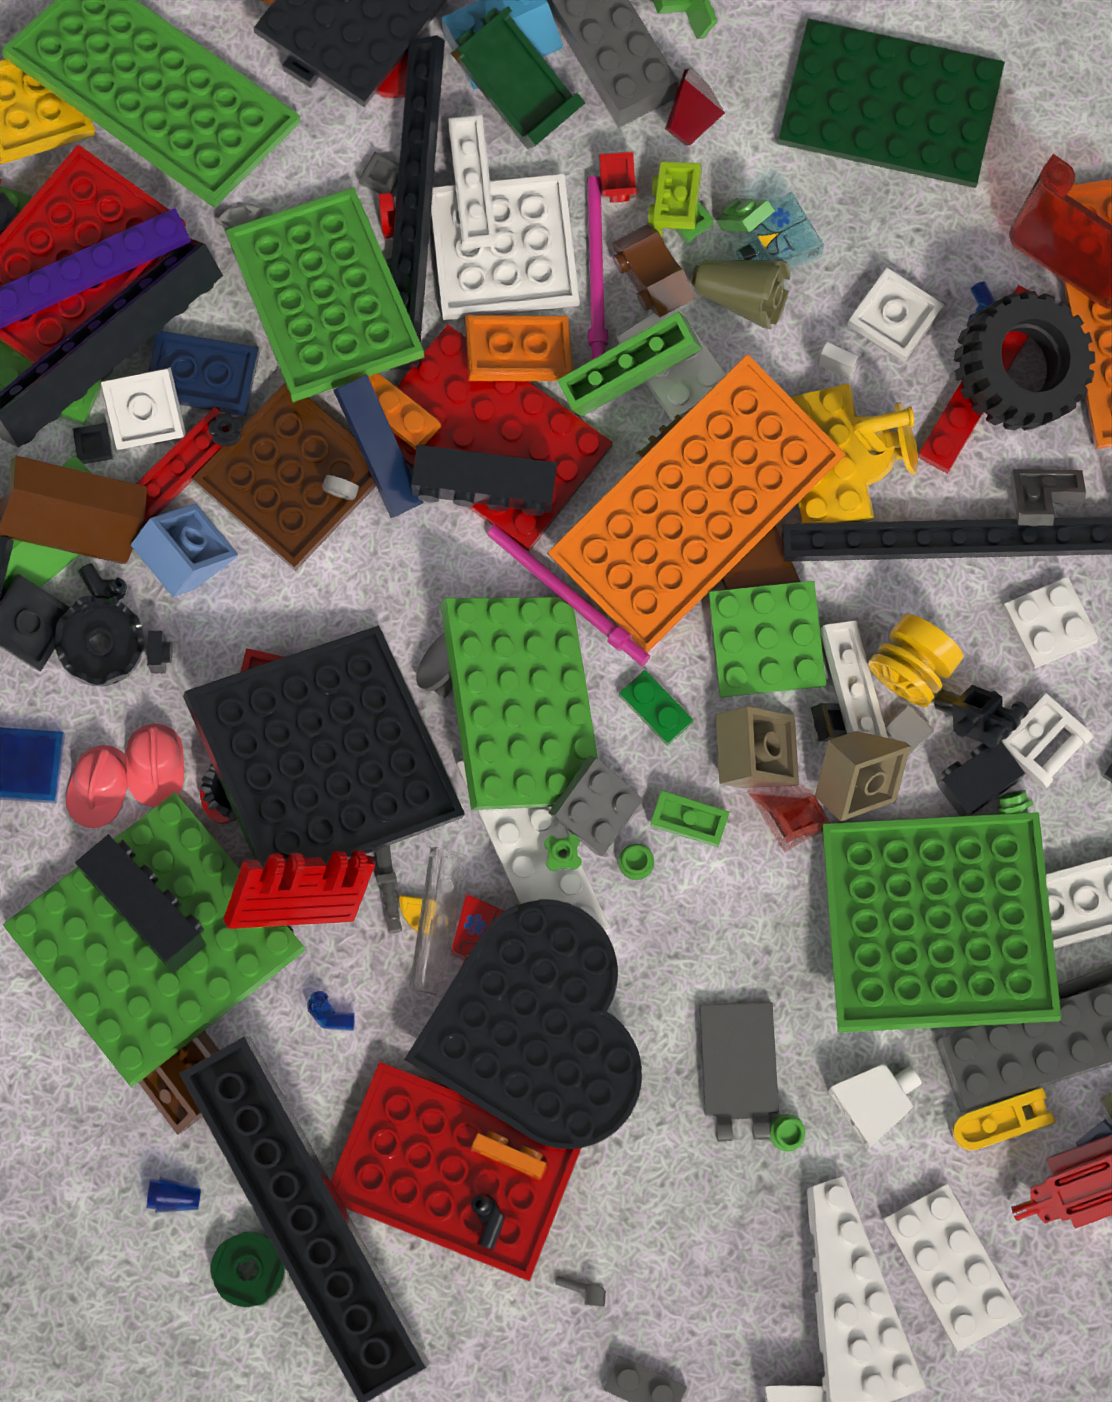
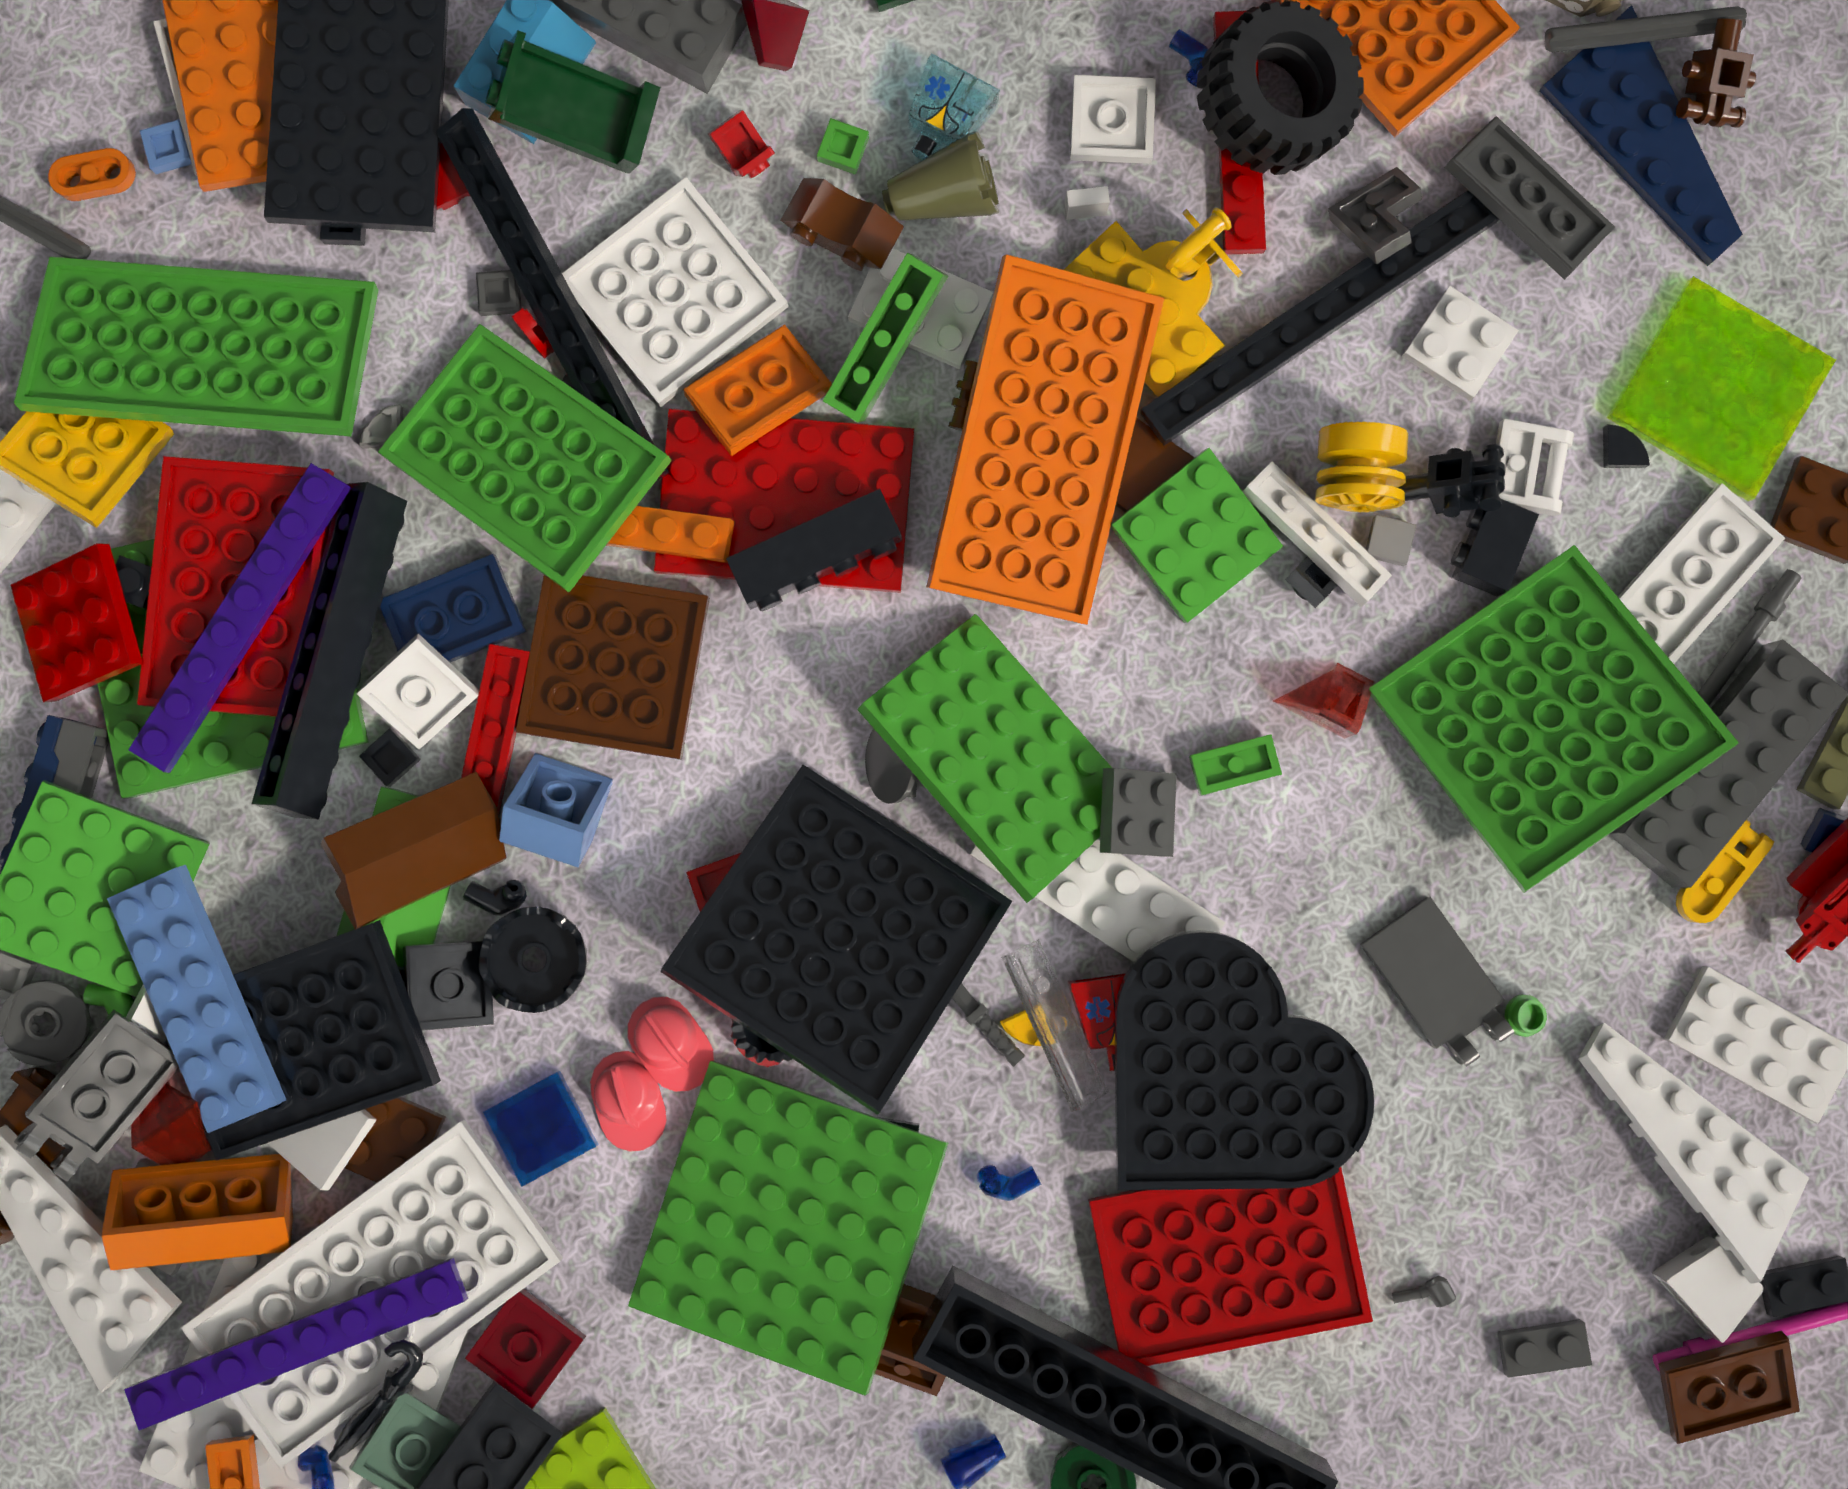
camera: 30 degrees left, 10 degrees up
black brick [75,834,207,974] -> none
black plate [147,631,173,674] -> none
black plate [208,413,243,447] -> none
red hinge [223,850,375,929] -> none
light grey tile [322,475,359,500] -> none
dark blue tile [333,375,424,518] -> none
white tile [448,115,497,249] -> none
black arm [471,1194,505,1251] -> none
orange plate [472,1131,547,1180] -> none
dark pink bar [487,525,651,666] -> none
bright green plate [544,834,582,872] -> none
dark pink bar [587,176,609,360] -> none
bright green plate [618,844,654,880] -> none
green plate [619,670,693,746] -> none
lime bracket [648,162,702,238] -> none
bright green plate [715,198,775,232] -> none
dark tan slope [716,706,799,788] -> none
dark tan slope [815,731,911,821] -> none
white torso [828,1064,922,1150] -> none
bright green plate [997,790,1033,814] -> none

